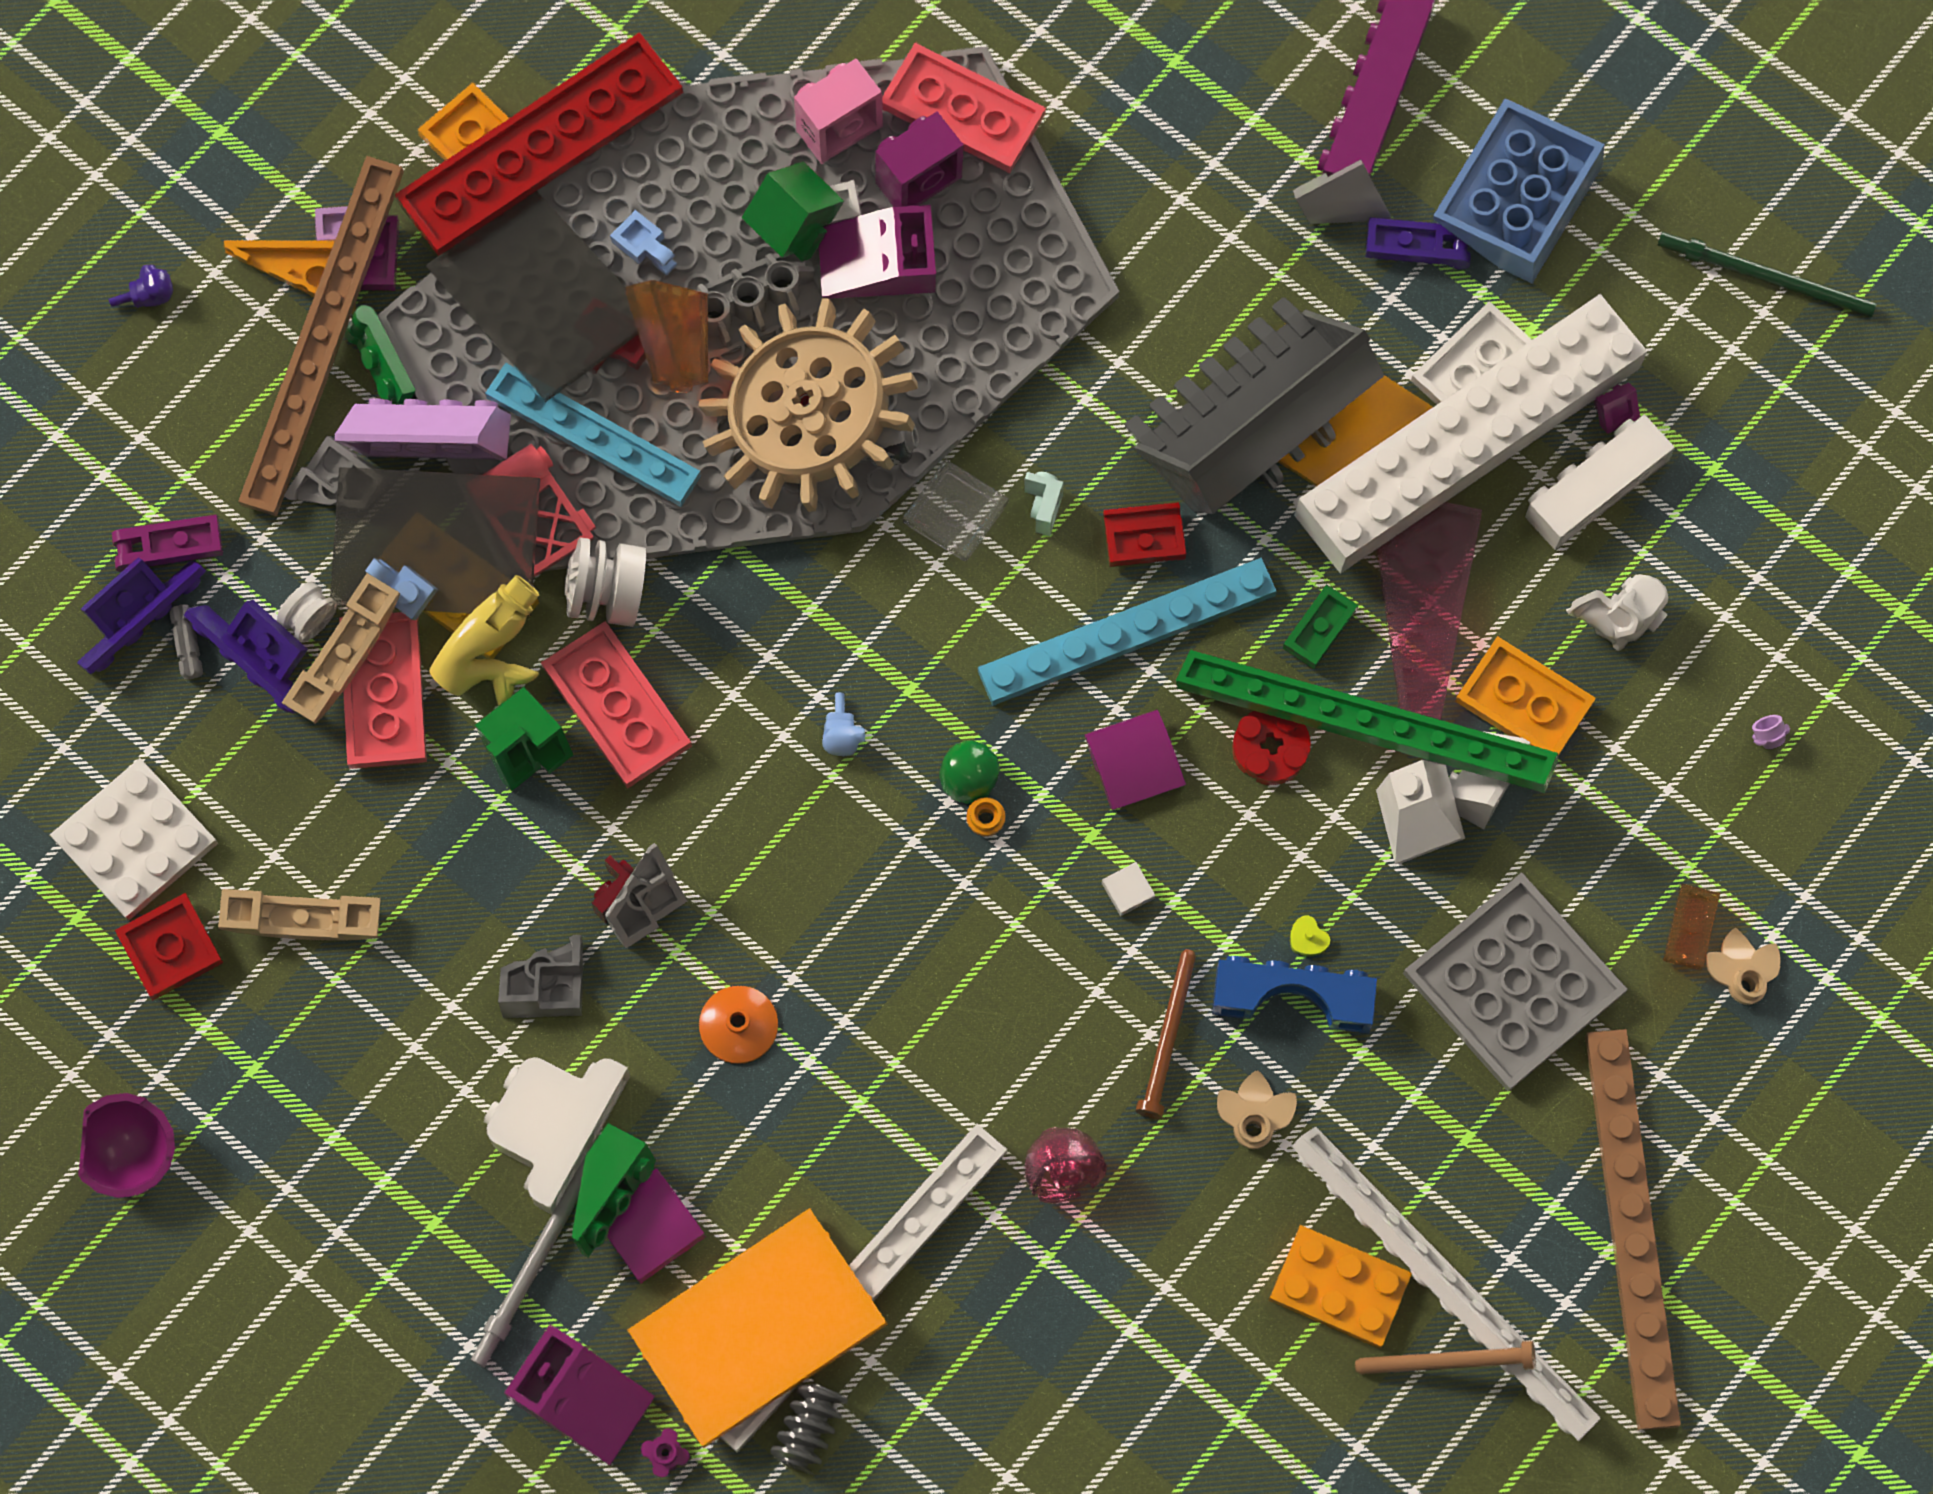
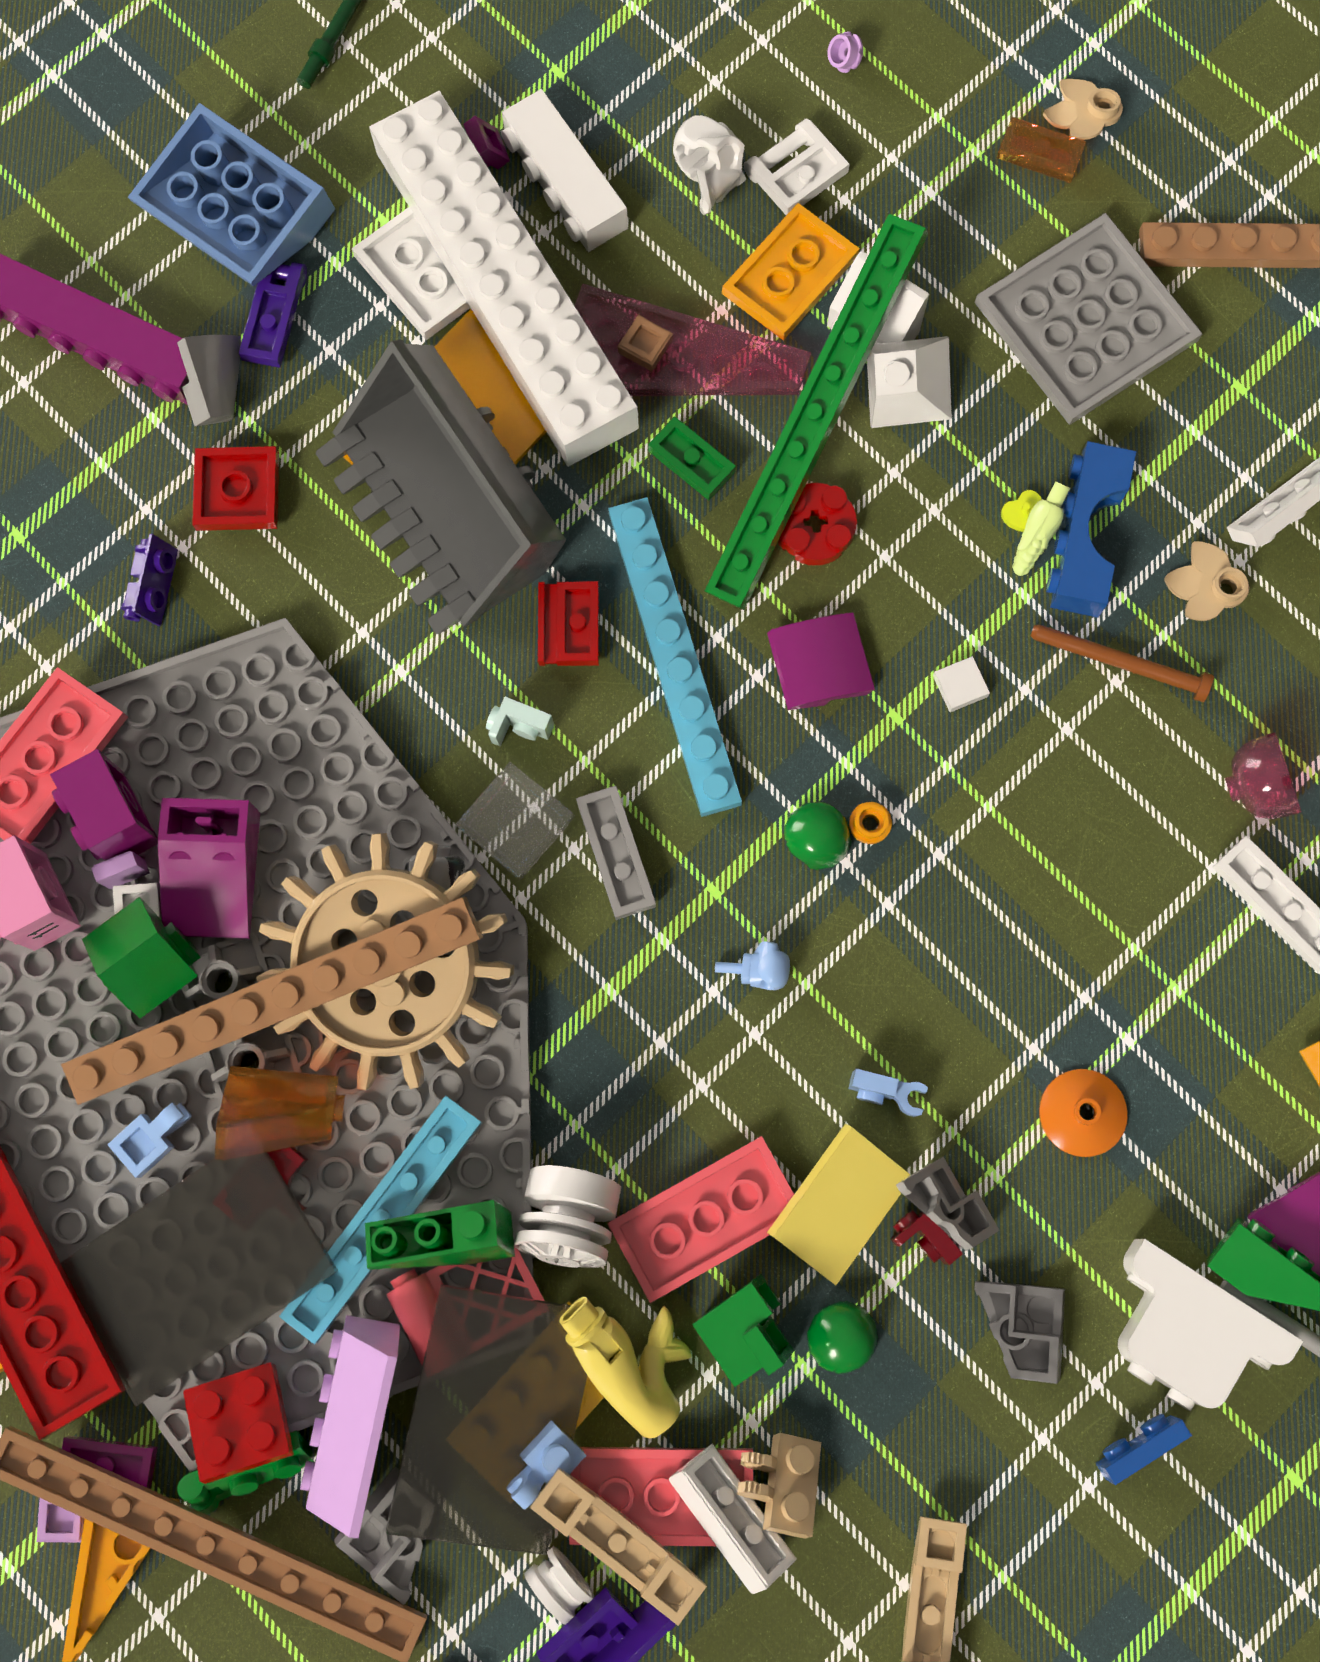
camera: 80 degrees left, 5 degrees up
none -> medium nougat plate [61,896,483,1105]
none -> lavender tile [91,851,150,889]
none -> dark purple hinge [121,534,178,626]
none -> red plate [183,1362,294,1484]
none -> red plate [192,446,279,531]
none -> green slope [365,1200,515,1270]
none -> light grey plate [576,785,656,920]
none -> medium nougat tile [617,314,673,372]
none -> white slope [669,1444,797,1594]
none -> tan hinge [737,1433,821,1539]
none -> white plate [743,119,849,215]
none -> light yellow tile [767,1124,910,1285]
none -> green hair [807,1301,878,1374]
none -> light blue plate [848,1069,928,1117]
none -> yellowish green piece [1012,481,1070,576]
none -> blue plate [1095,1414,1192,1485]

